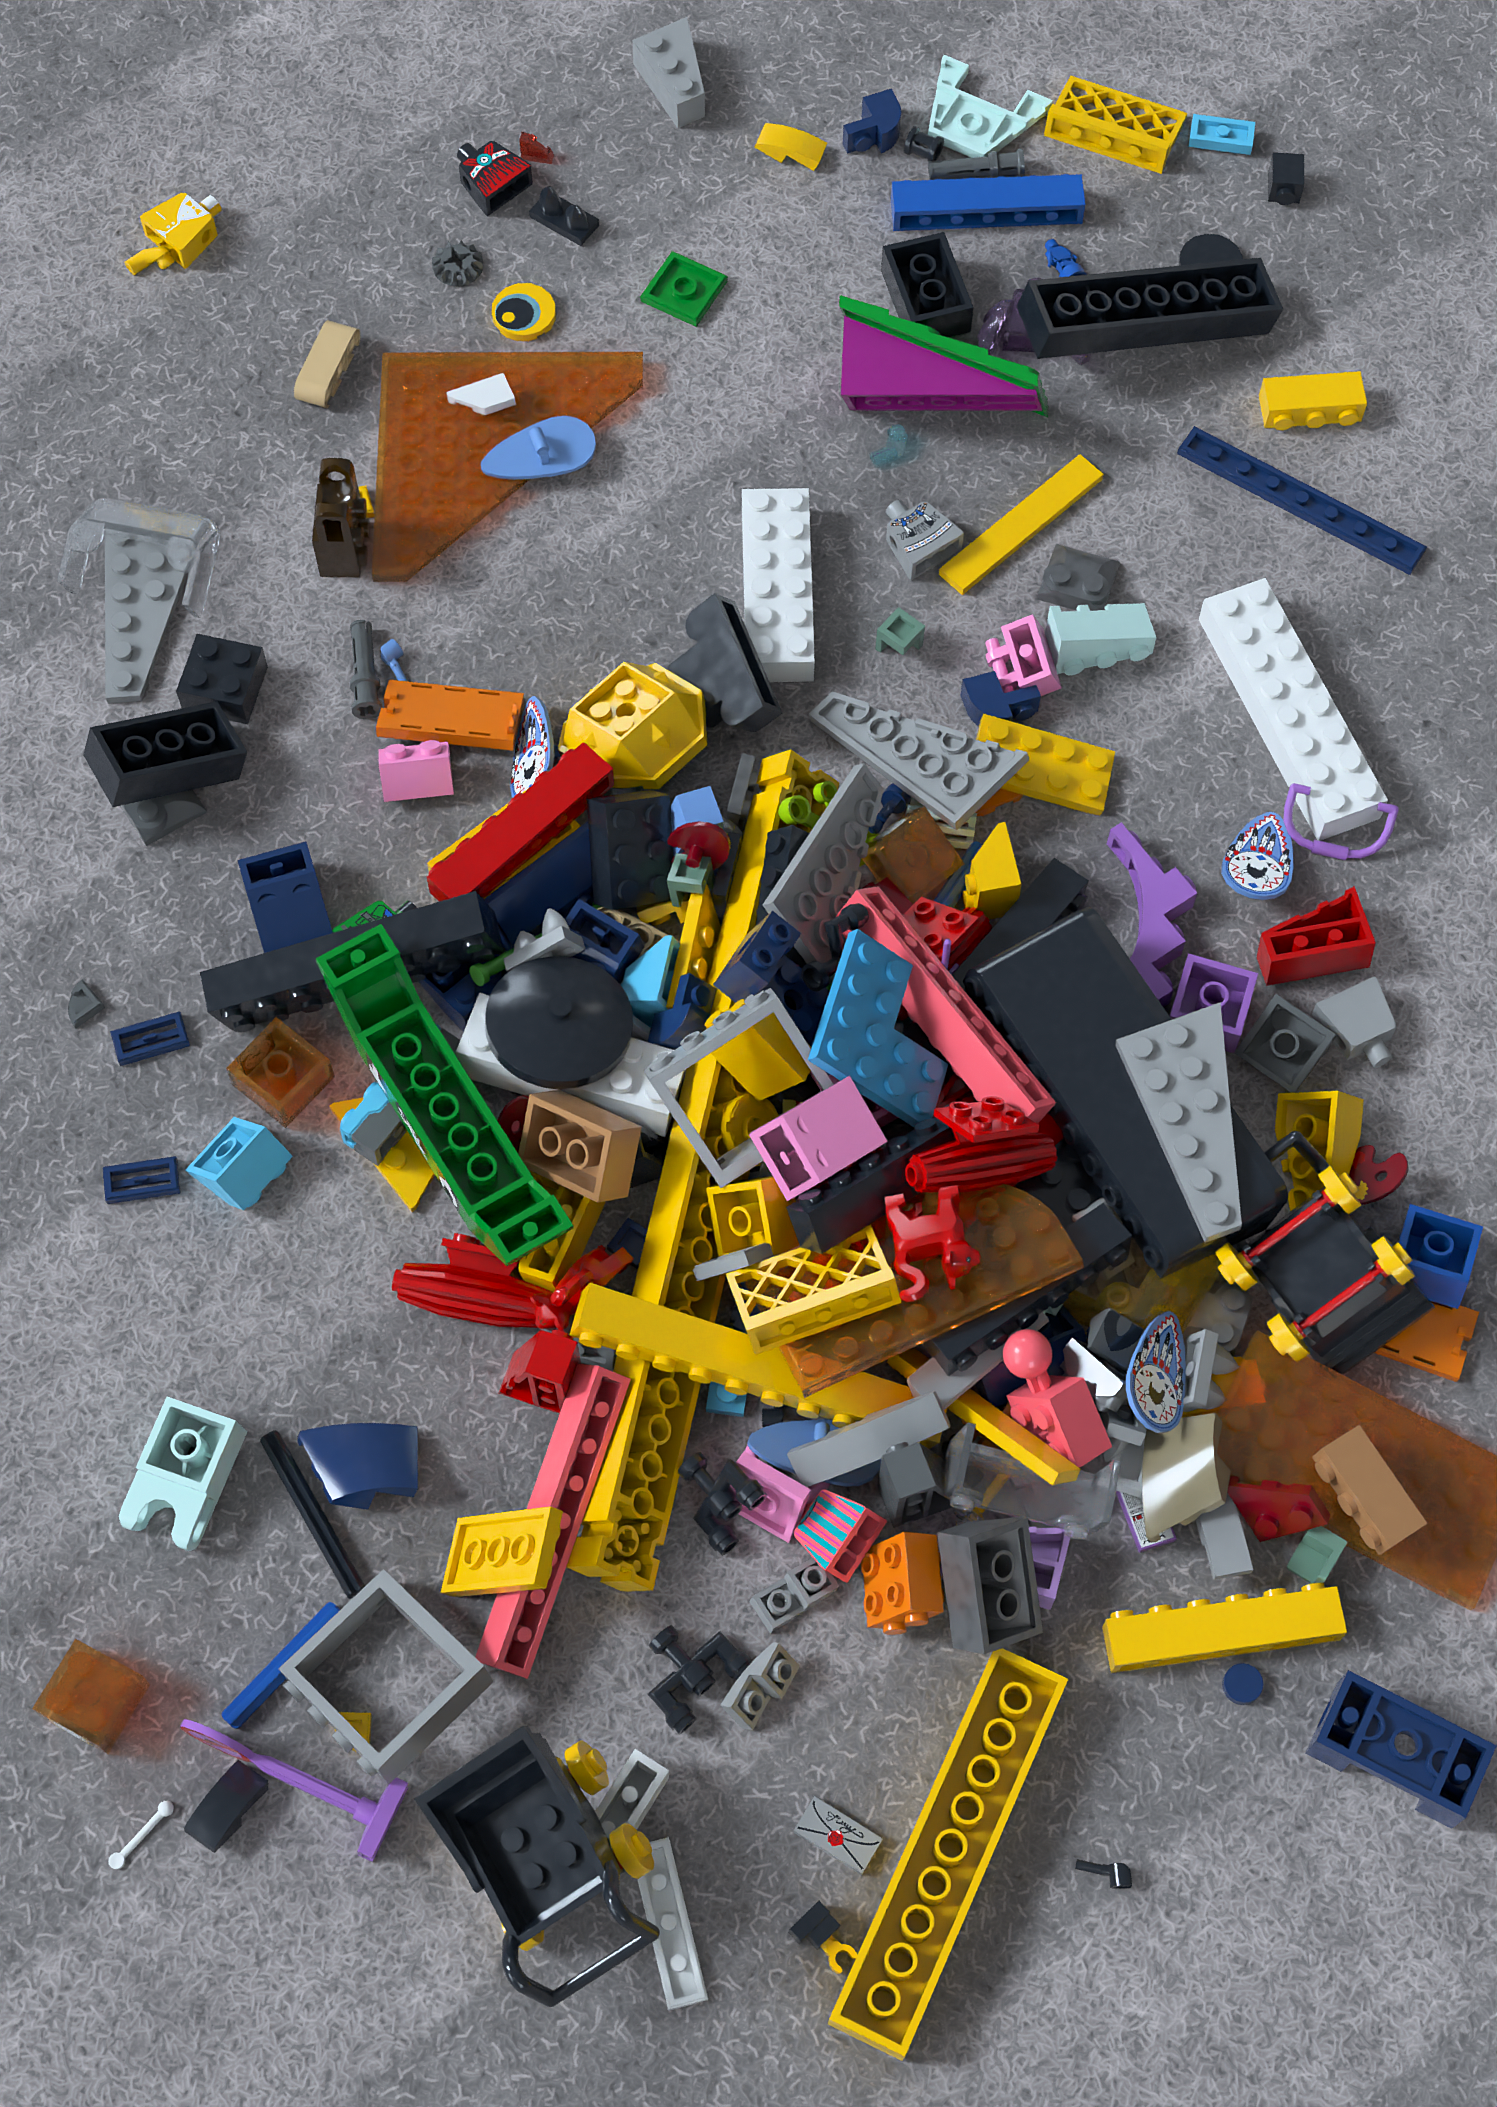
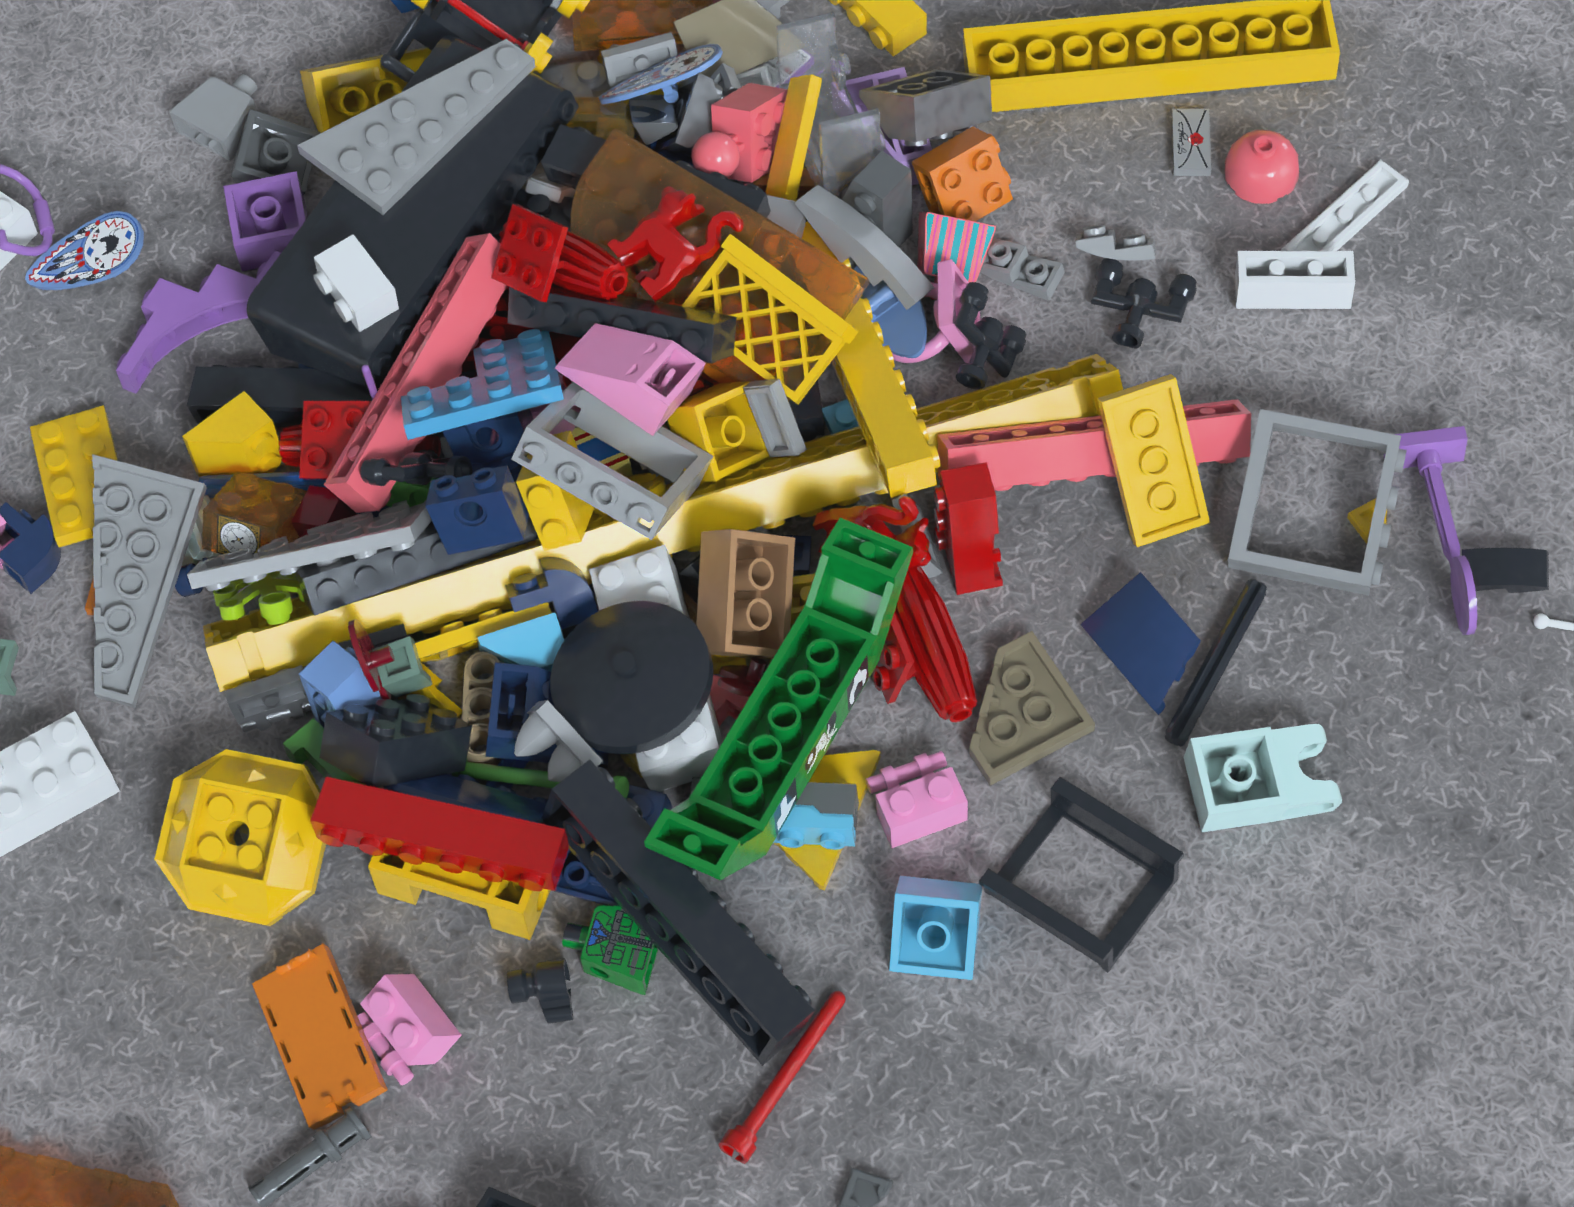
camera: 115 degrees left, 5 degrees down
clear orange brick [32,1639,150,1755] -> none
dark blue tile [103,1156,181,1204] -> none
dark blue tile [110,1011,190,1066] -> none
blue axle [221,1602,341,1729] -> none
clear orange brick [226,1017,335,1128] -> none
dark blue slope [237,841,333,953] -> none
medium blue hand [381,639,407,681] -> none
black piece [414,1726,660,2007] -> none
shield [510,696,560,797] -> none
black brick [668,593,783,732] -> none
black piece [788,1900,857,1974] -> none
red wedge [1256,886,1376,986] -> none
dark red piece [1349,1145,1409,1205] -> none
none -> white brick [313,234,399,332]
none -> black piece [507,958,574,1024]
none -> red piece [718,991,846,1164]
none -> bright pink brick [865,751,968,848]
none -> dark tan plate [969,631,1095,786]
none -> black piece [979,777,1184,973]
none -> coral cylinder [1225,130,1299,204]

